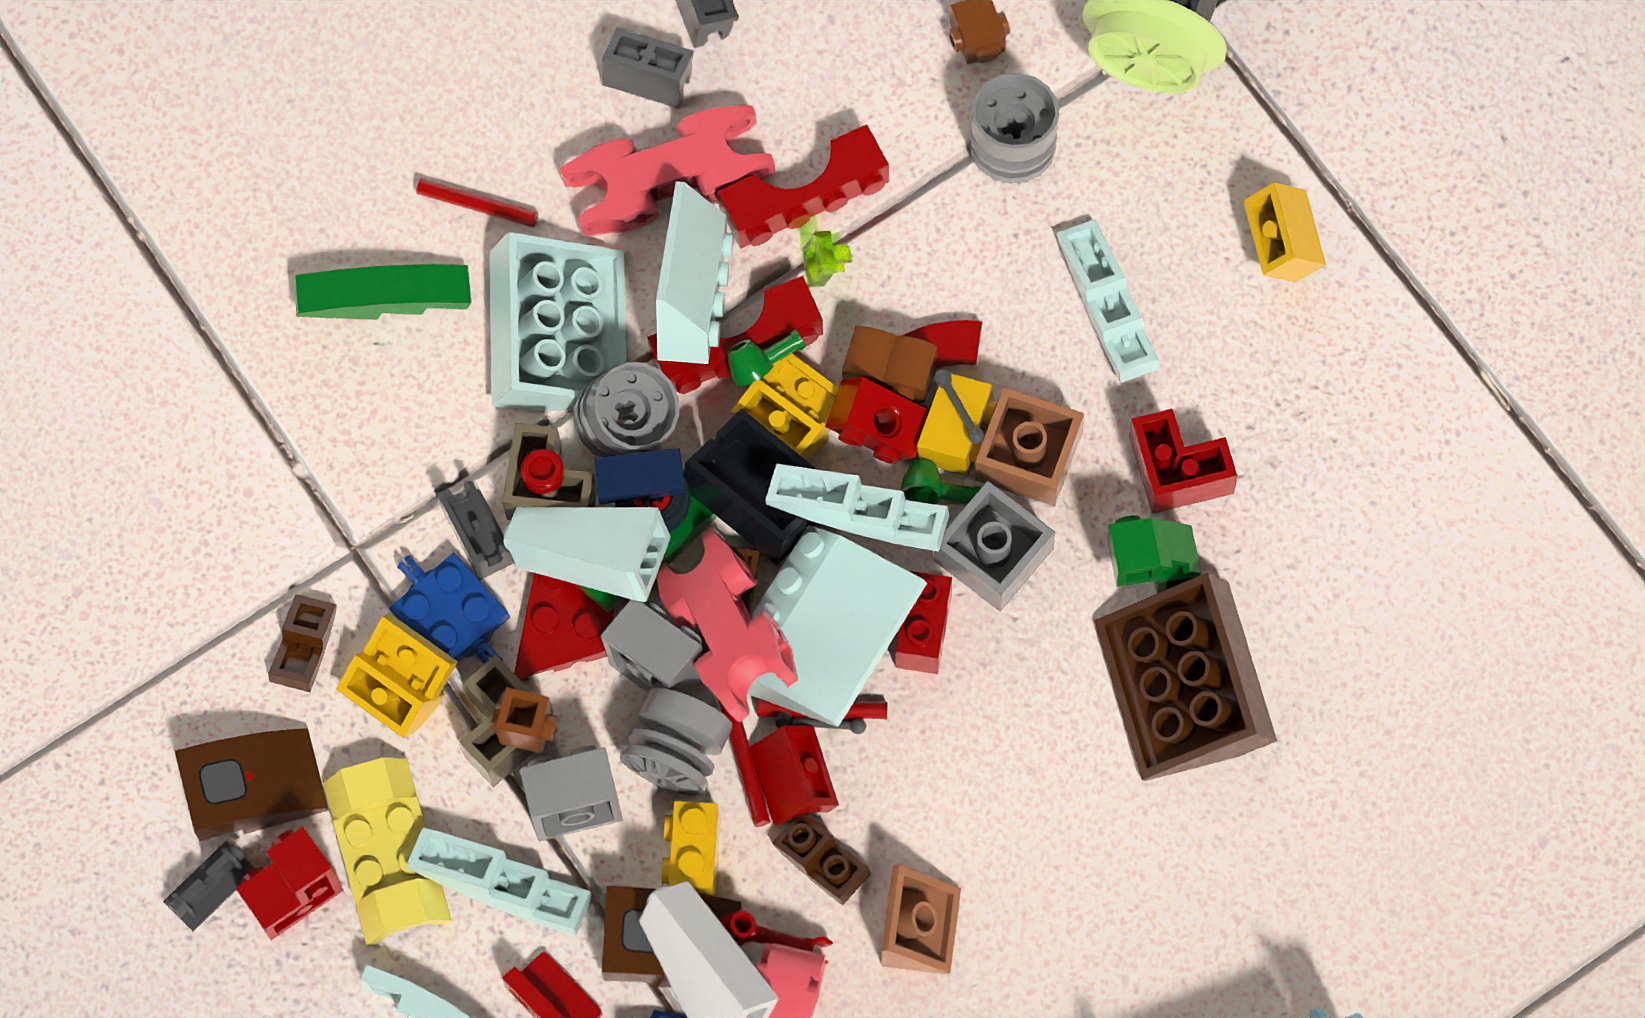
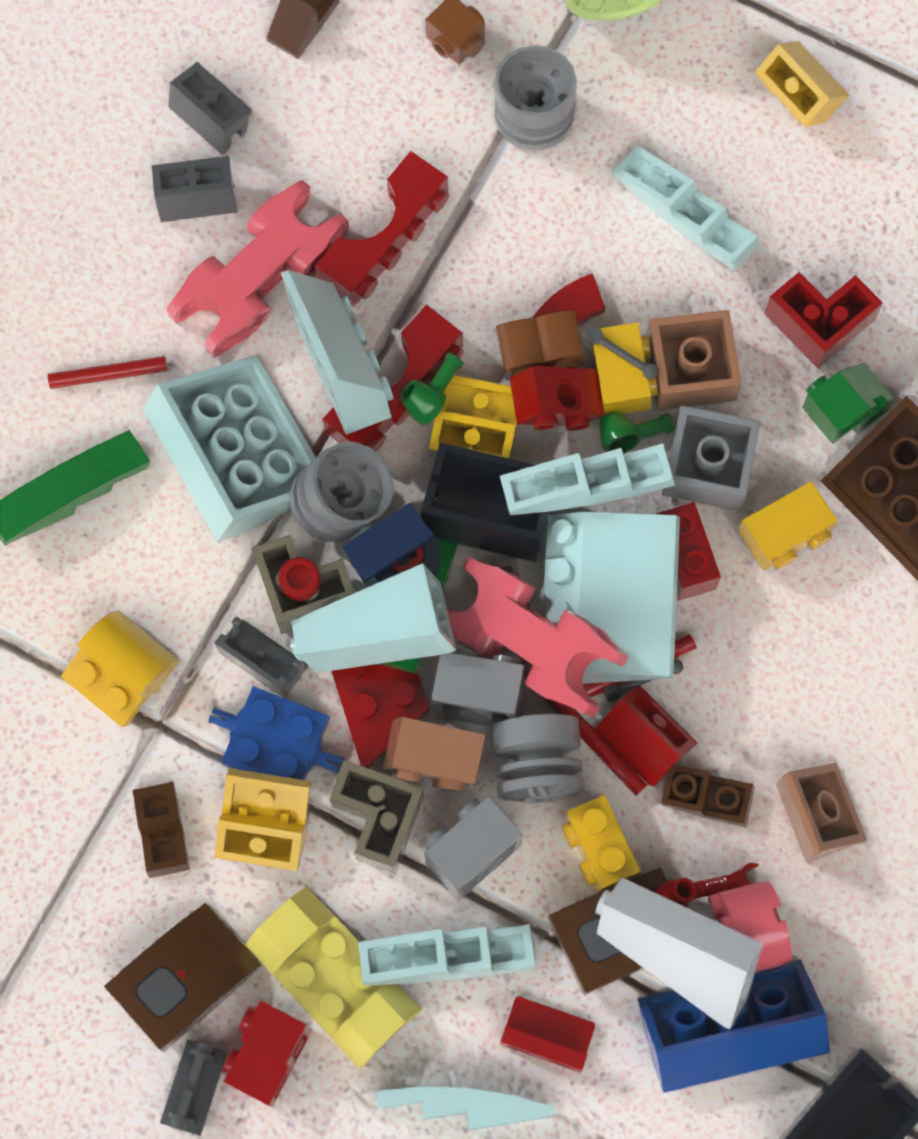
camera: 30 degrees left, 5 degrees up
dark orange brick [491,687,558,754] -> none
clear neon green tile [802,231,852,287] -> none
none -> yellow brick [61,610,180,727]
none -> nougat brick [383,717,485,792]
none -> yellow brick [738,481,838,572]

